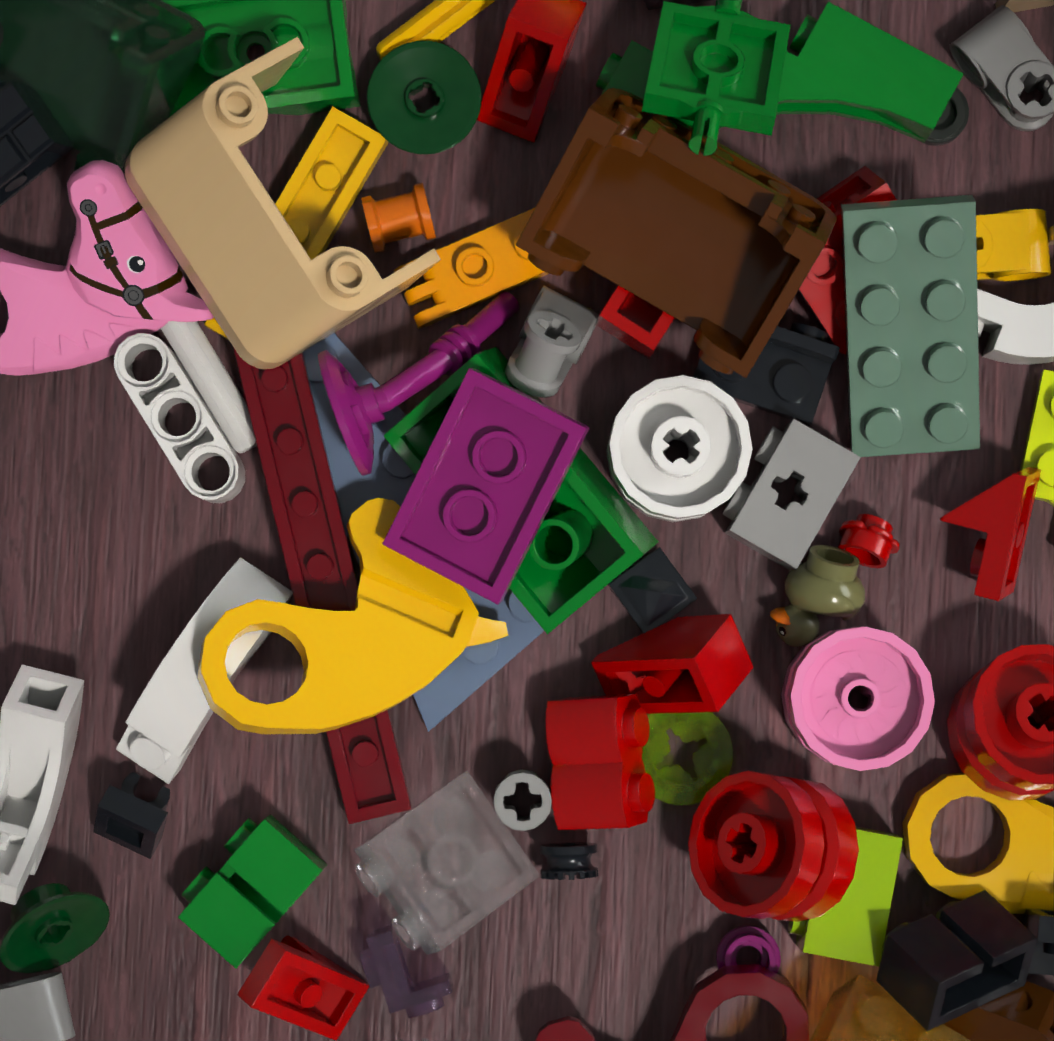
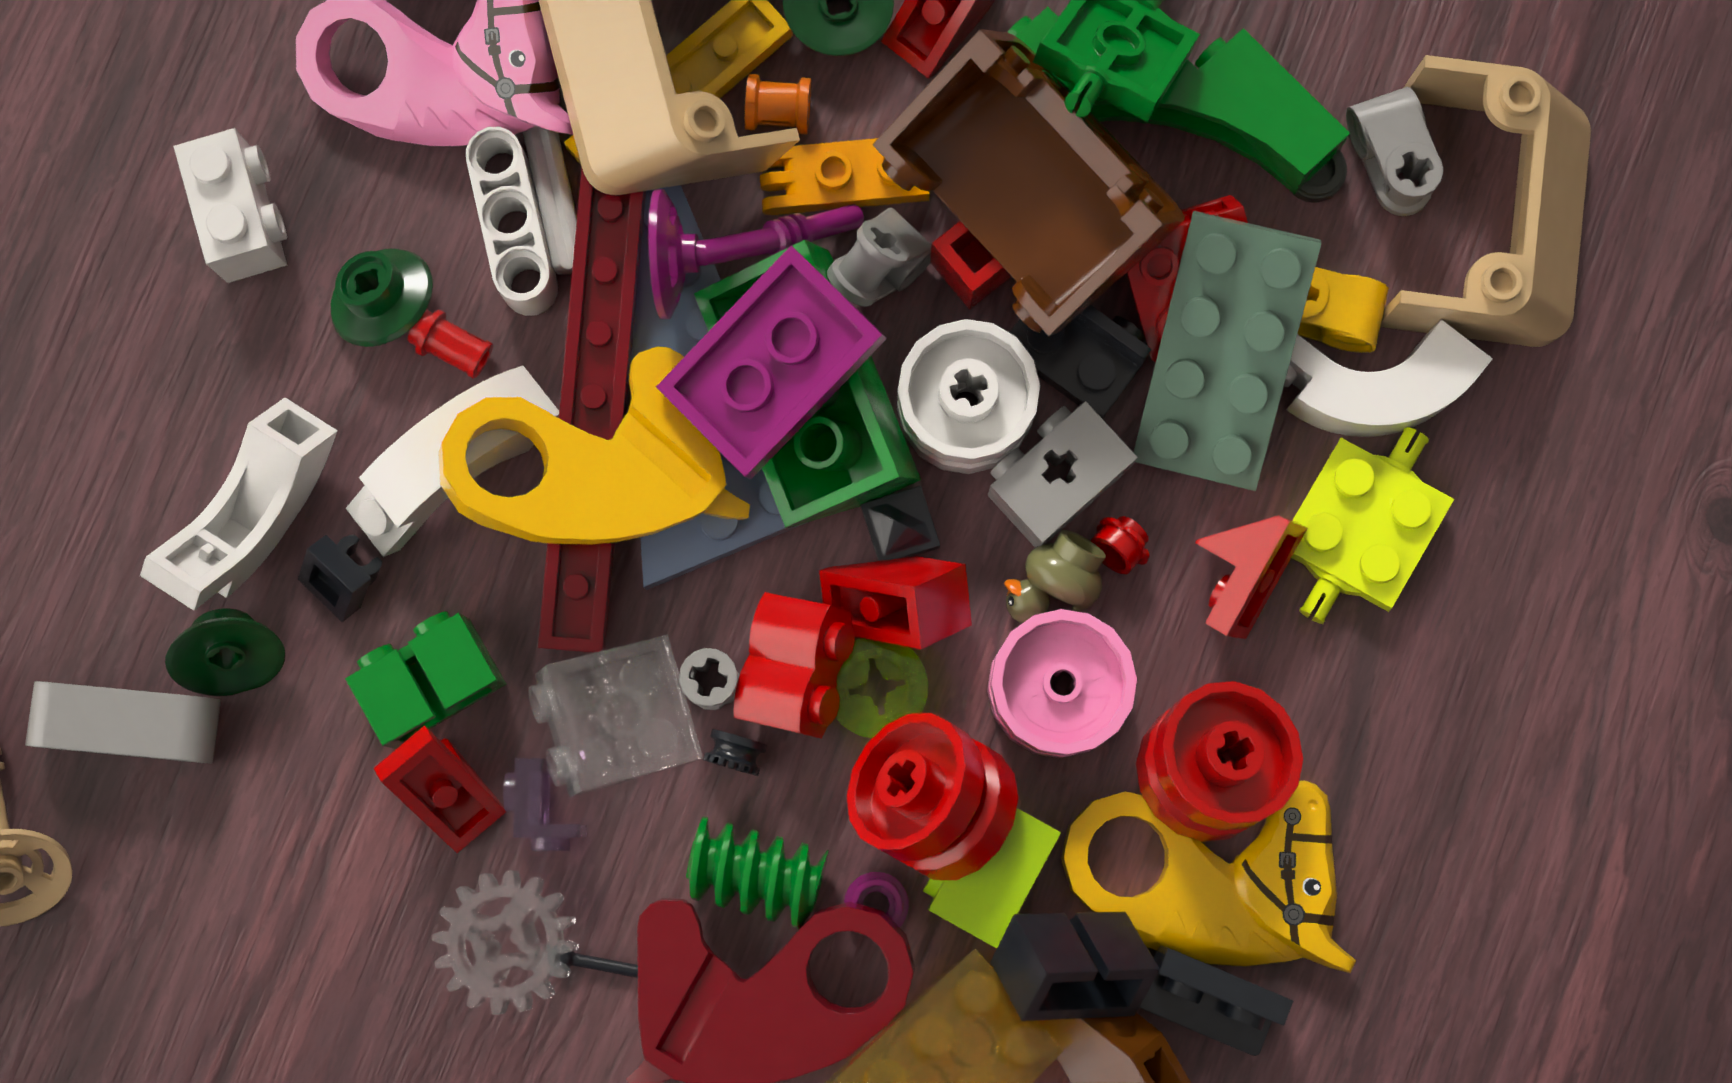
camera: 25 degrees right, 5 degrees down
none -> dark green piece [331,249,433,347]
none -> red pin [407,309,493,379]
none -> green piece [686,816,829,929]

